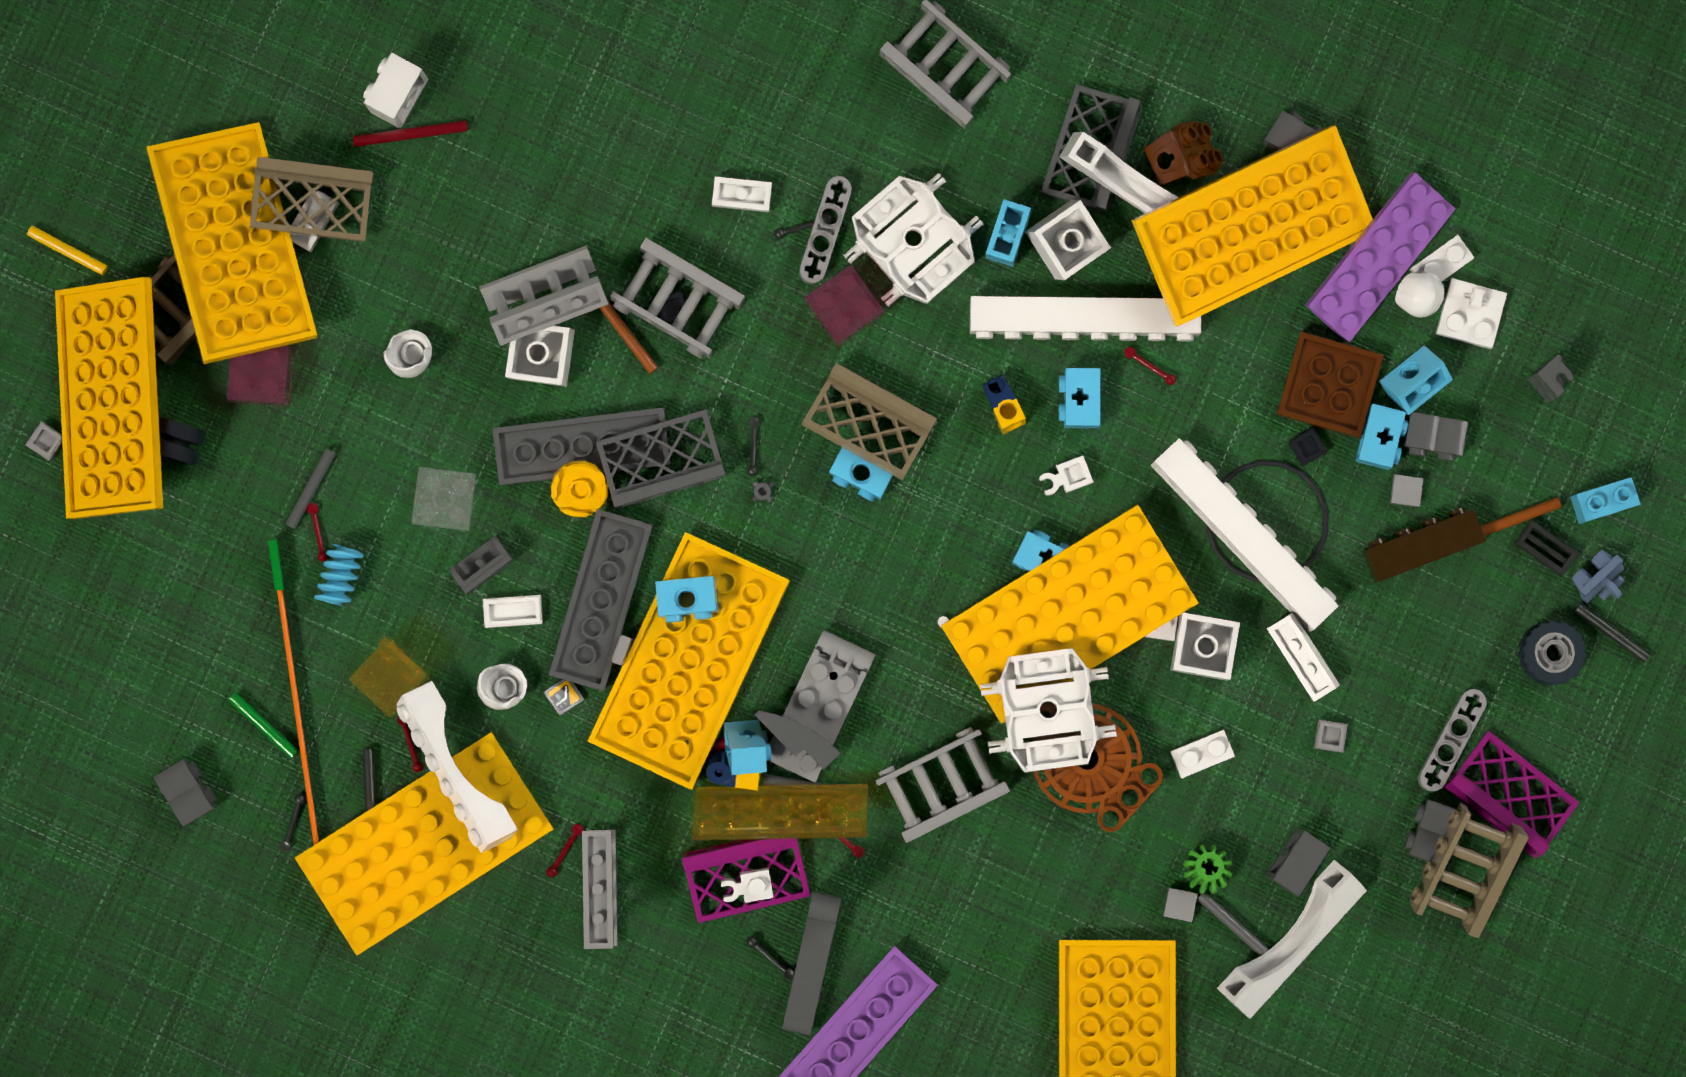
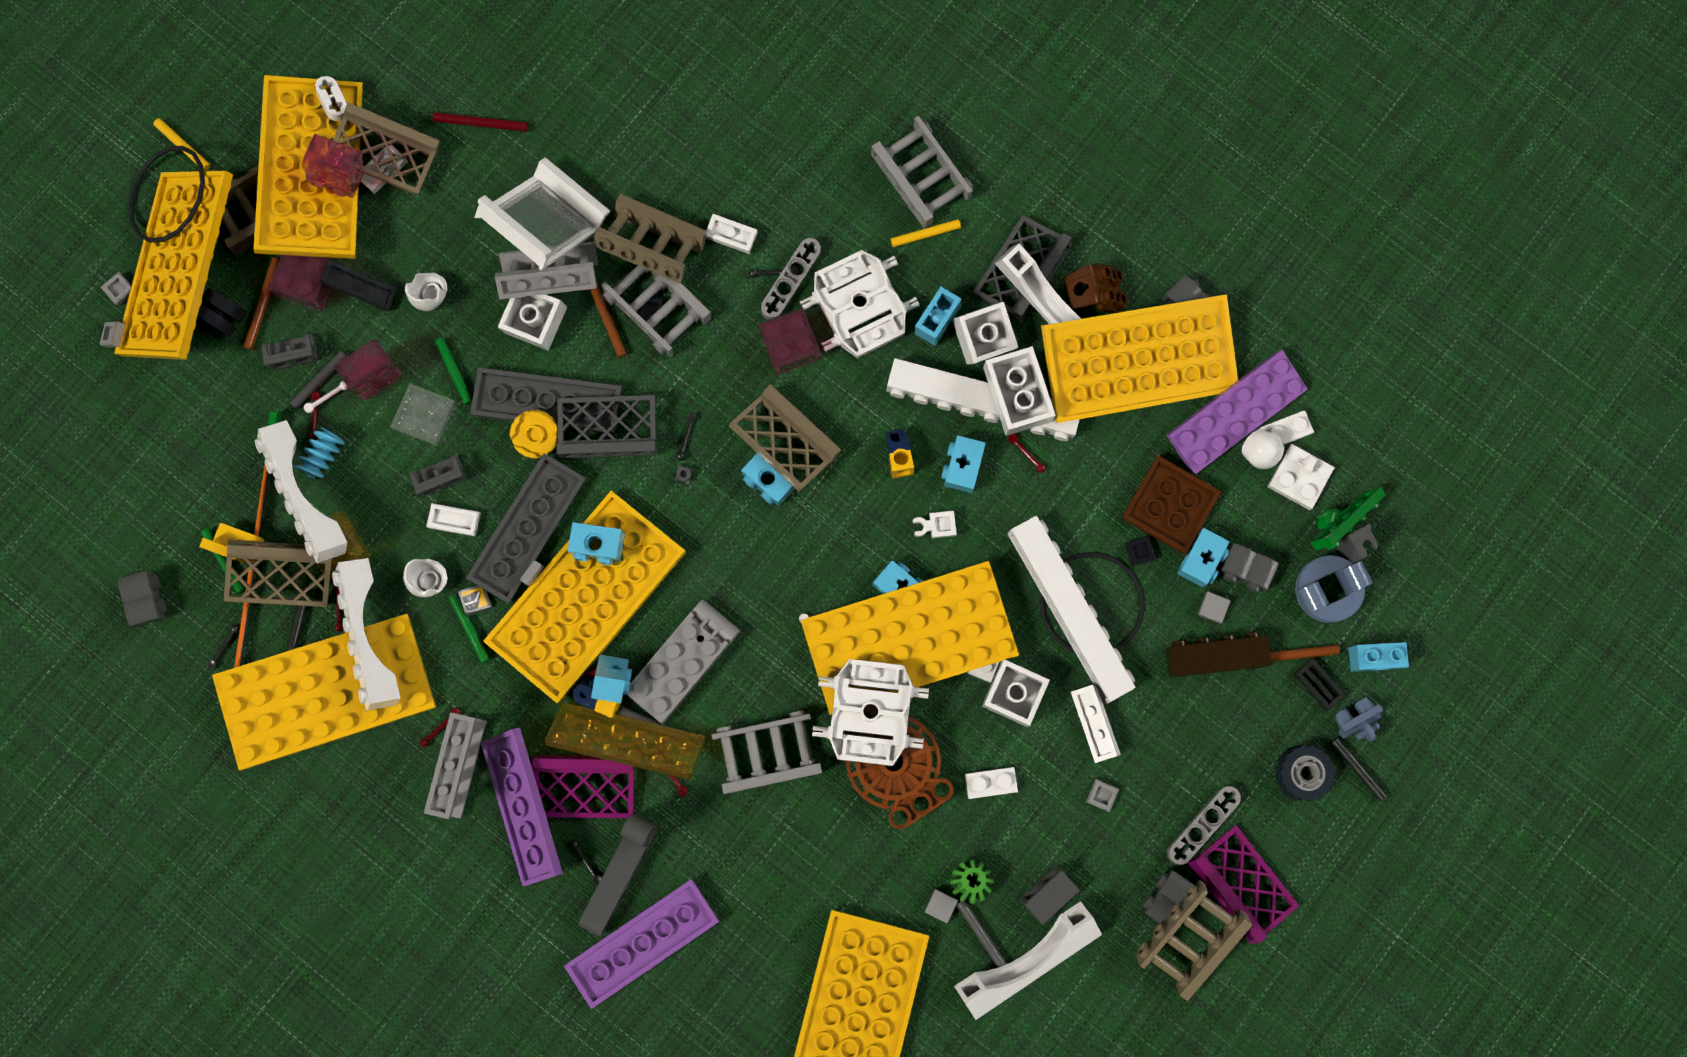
camera: 10 degrees right, 5 degrees down
white brick [363,53,428,129] -> none
white plate [721,868,773,903] -> none
dark grey slope [755,711,840,769] -> none
medium azure brick [1380,346,1453,415] -> none
none -> light grey tile [100,321,125,348]
none -> black piece [128,146,205,243]
none -> yellow panel [199,523,264,565]
none -> dark tan fence [223,539,332,607]
none -> dark orange bar [243,257,281,350]
none -> white arch [255,420,347,563]
none -> dark grey hinge [261,334,319,371]
none -> clear pink brick [303,134,364,198]
none -> white hinge [304,381,349,413]
none -> white beam [315,76,347,121]
none -> black plate [319,259,397,312]
none -> clear pink brick [334,339,403,400]
none -> green bar [435,338,473,405]
none -> green bar [449,594,490,664]
none -> piece [474,157,610,271]
none -> medium lavender plate [481,728,563,887]
none -> dark tan fence [594,194,707,283]
none -> yellow bar [890,219,961,247]
none -> white brick [983,346,1056,436]
none -> sand blue piece [1295,555,1373,623]
none -> green plate [1311,487,1386,551]

